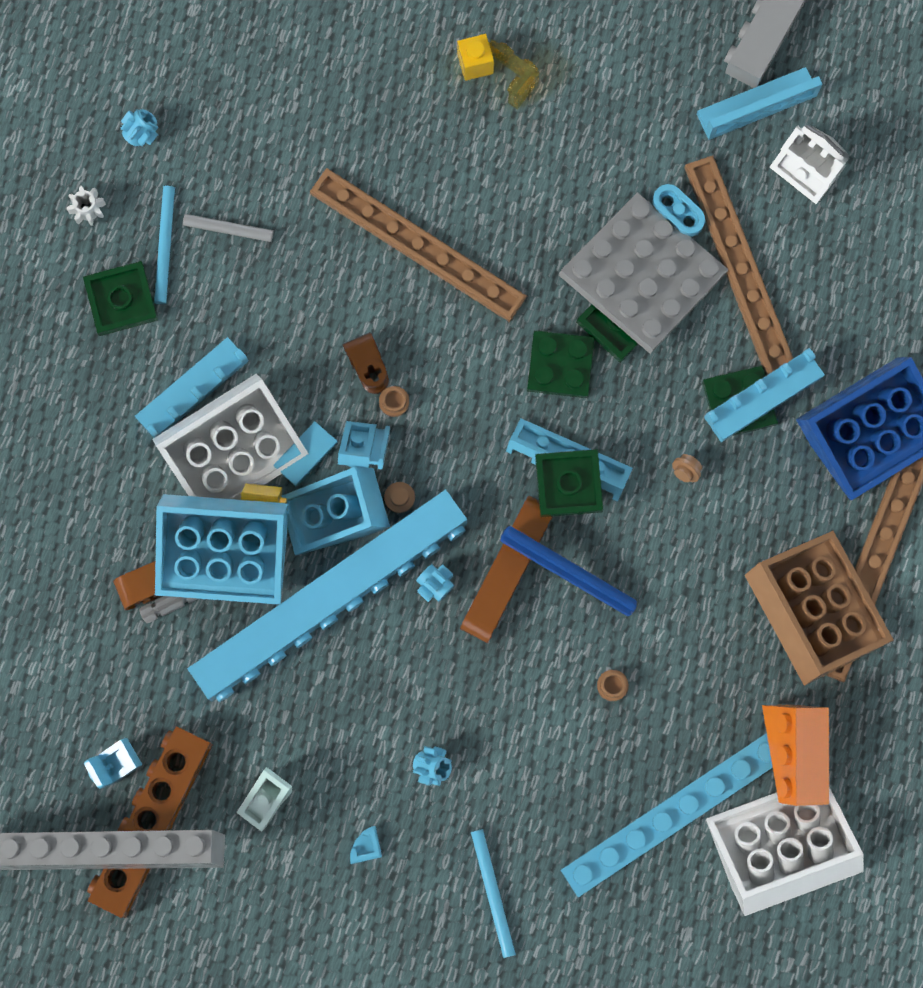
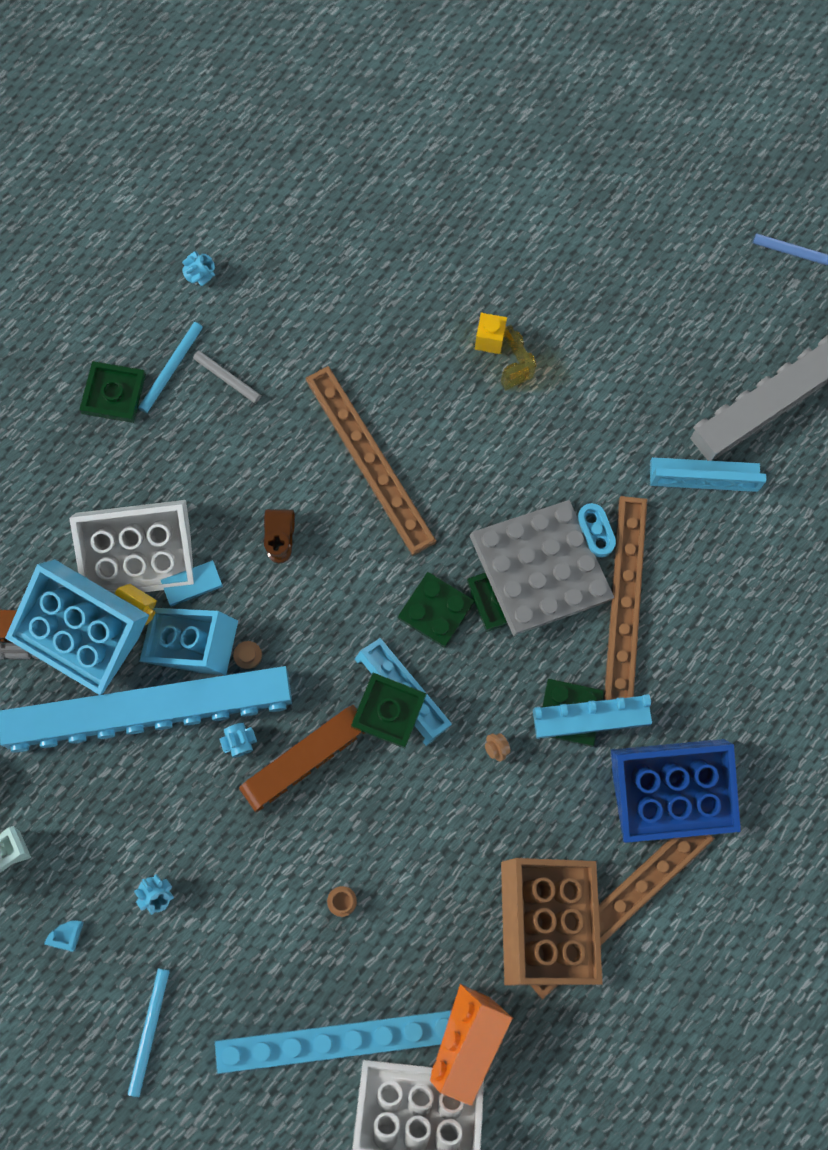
camera: 25 degrees right, 5 degrees down
white gear [67,186,106,226] -> none
medium azure hinge [135,337,248,438] -> none
medium azure plate [338,421,390,469] -> none
medium nougat plate [379,386,409,417] -> none
blue axle [500,526,637,616] -> none
white piece [770,125,849,204] -> none

